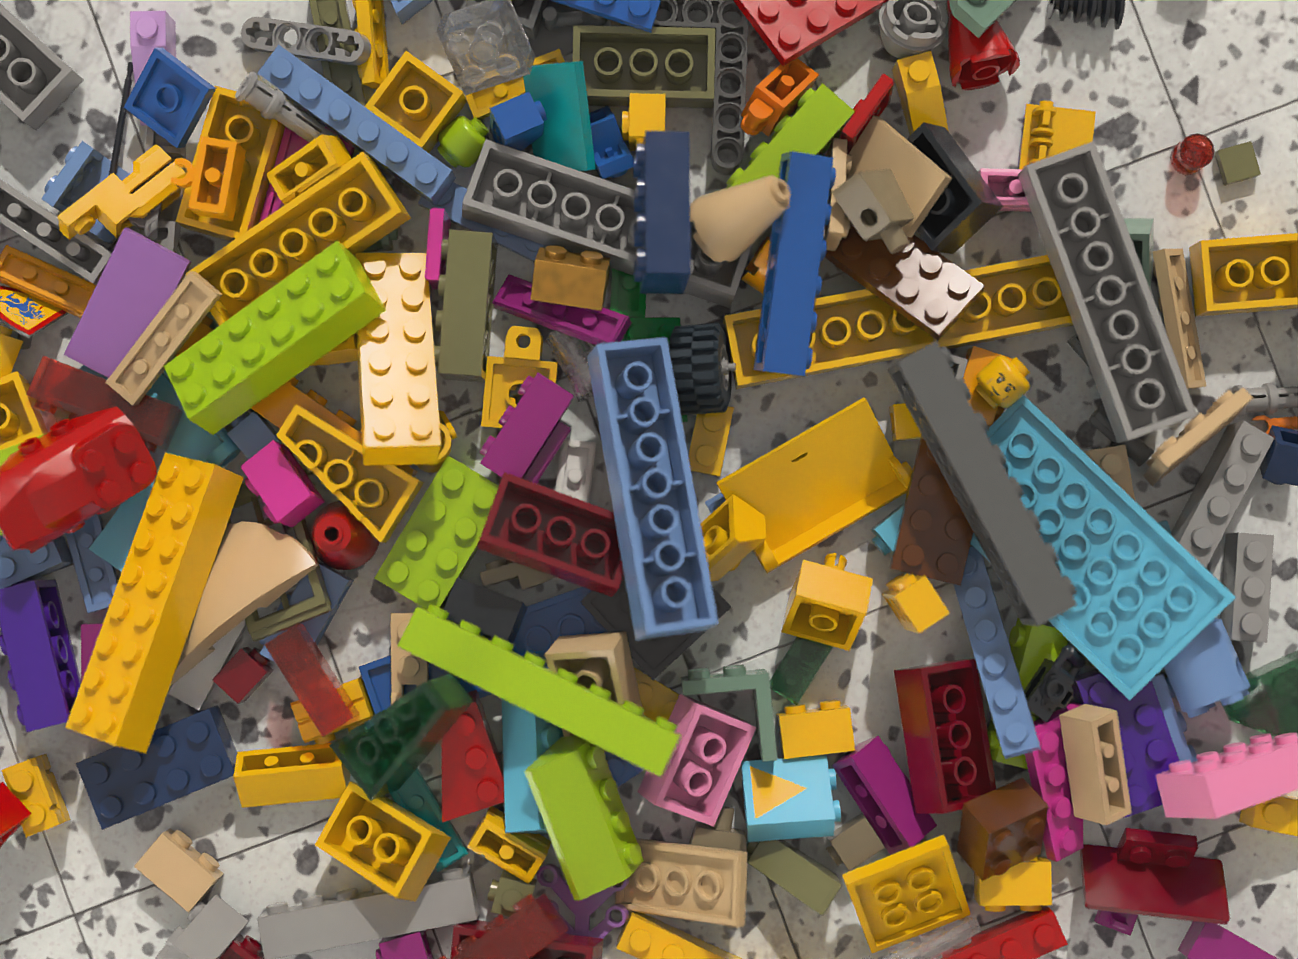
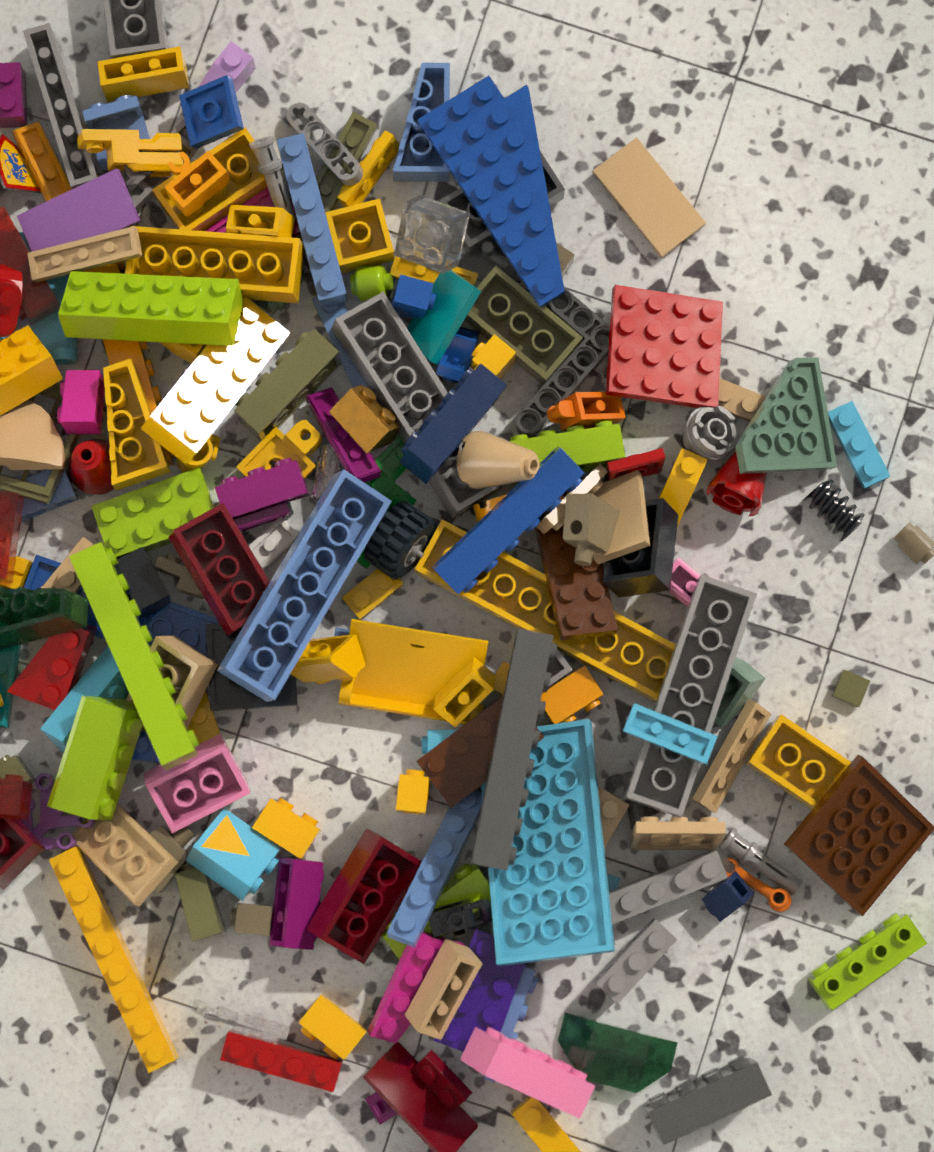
camera: 35 degrees right, 5 degrees down
black piece [109,62,133,176] -> none
medium blue brick [227,411,286,460] -> none
dark pink tile [424,208,451,289] -> none
yellow brick [467,806,551,884] -> none
sand green bracket [681,664,777,762] -> none
clear green slope [770,637,834,705] -> none
yellow brick [781,553,873,651] -> none
yellow plate [842,834,971,954] -> none
reddish brown brick [957,777,1049,881] -> none
yellow head [975,355,1030,409] -> none
yellow hinge [1019,100,1096,169] -> none
medium blue cylinder [1164,618,1250,718] -> none
clear red wheel [1170,133,1215,175] -> none
none -> yellow brick [97,46,190,103]
none -> yellow brick [433,657,495,727]
none -> medium azure plate [622,703,717,765]

